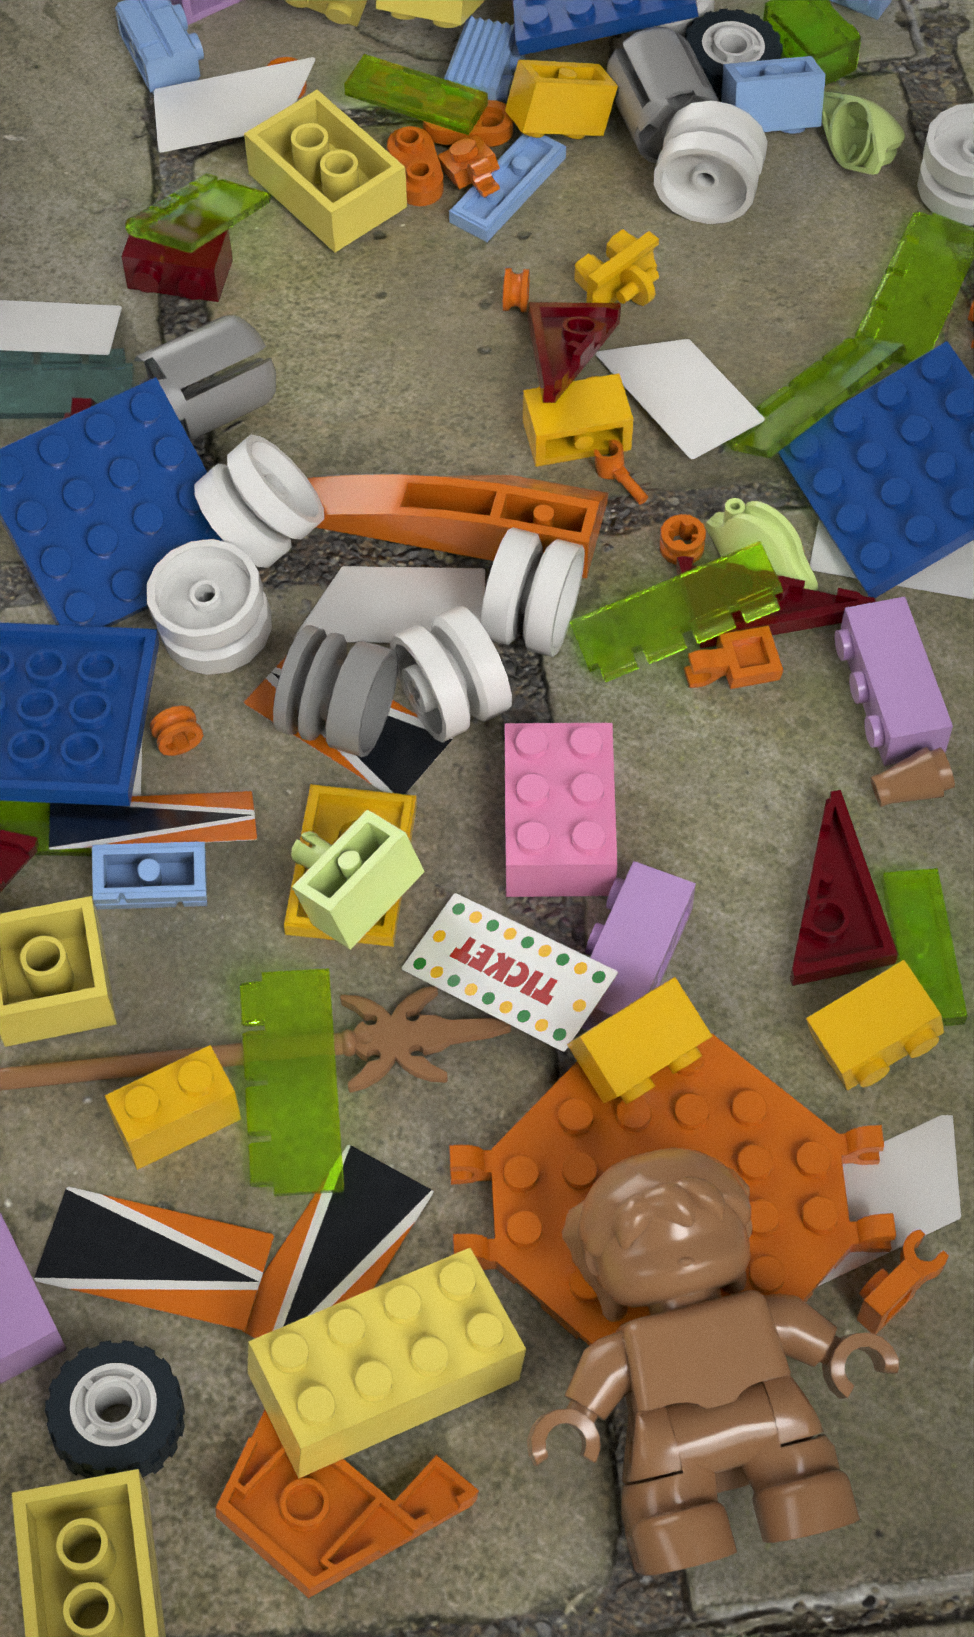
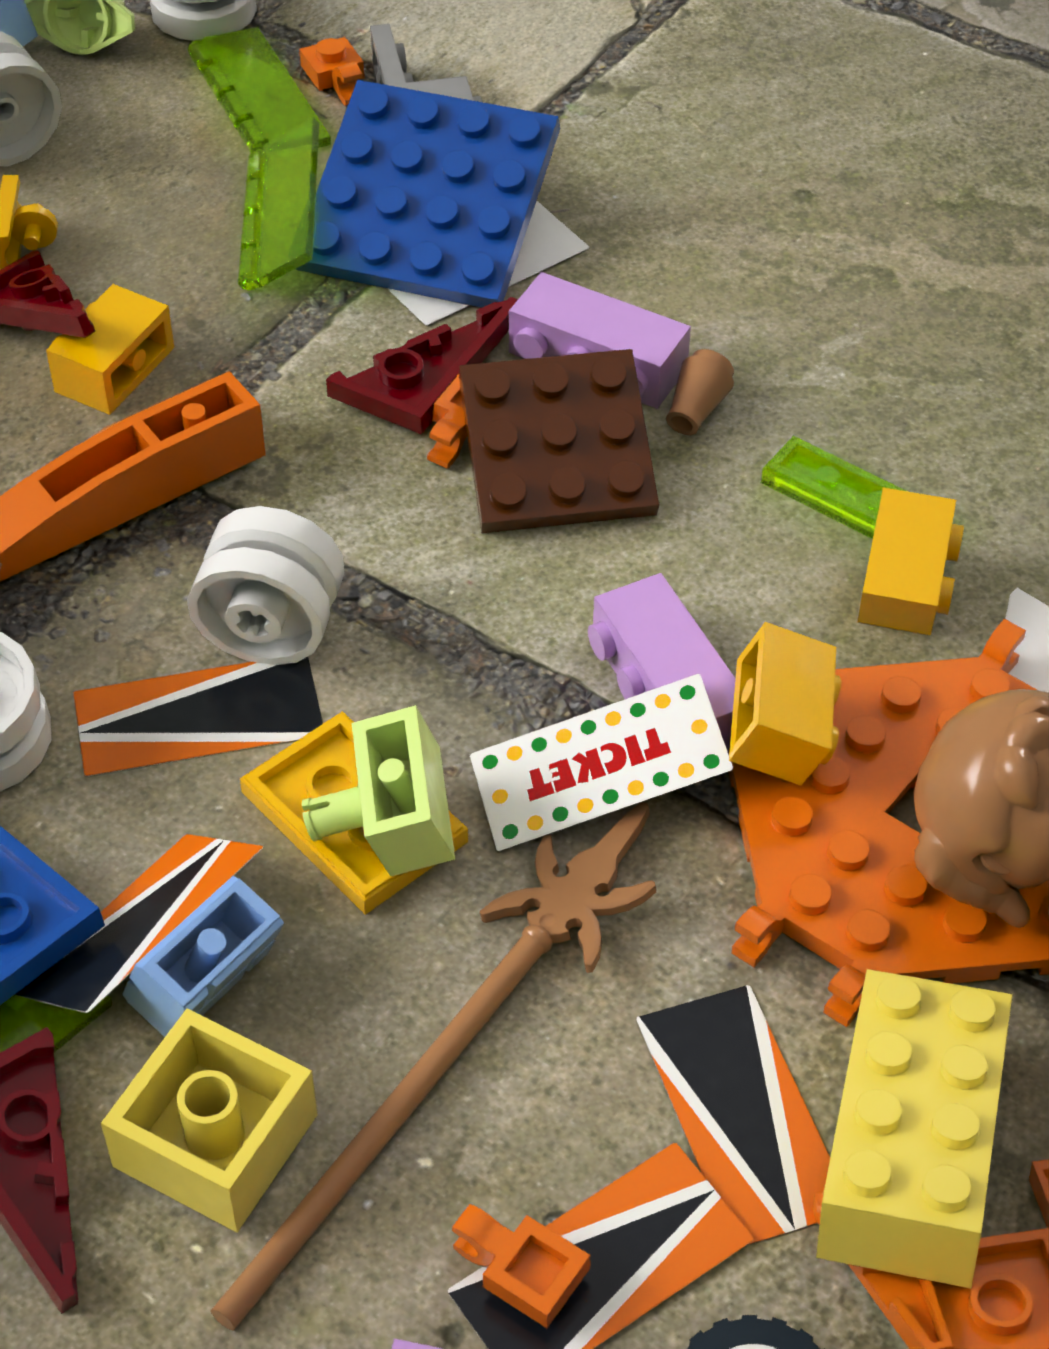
camera: 50 degrees left, 10 degrees down
yellow brick [104,1045,241,1170] -> none
orange bush [150,705,204,756] -> none
clear neon green windscreen [239,968,344,1197] -> none
light grey wheel [273,625,399,757] -> none
white sticker [294,566,485,643] -> none
white wheel [480,527,585,657] -> none
bright pink brick [504,723,617,897] -> none
clear neon green windscreen [569,541,783,683] -> none
orange hand [594,439,648,505] -> none
white sticker [595,339,765,459] -> none
orange bush [659,514,706,565] -> none
yellowish green hat [705,498,818,591] -> none
dark red wing [790,790,898,986] -> none
none -> orange plate [452,1204,591,1328]
none -> reddish brown plate [459,349,659,534]

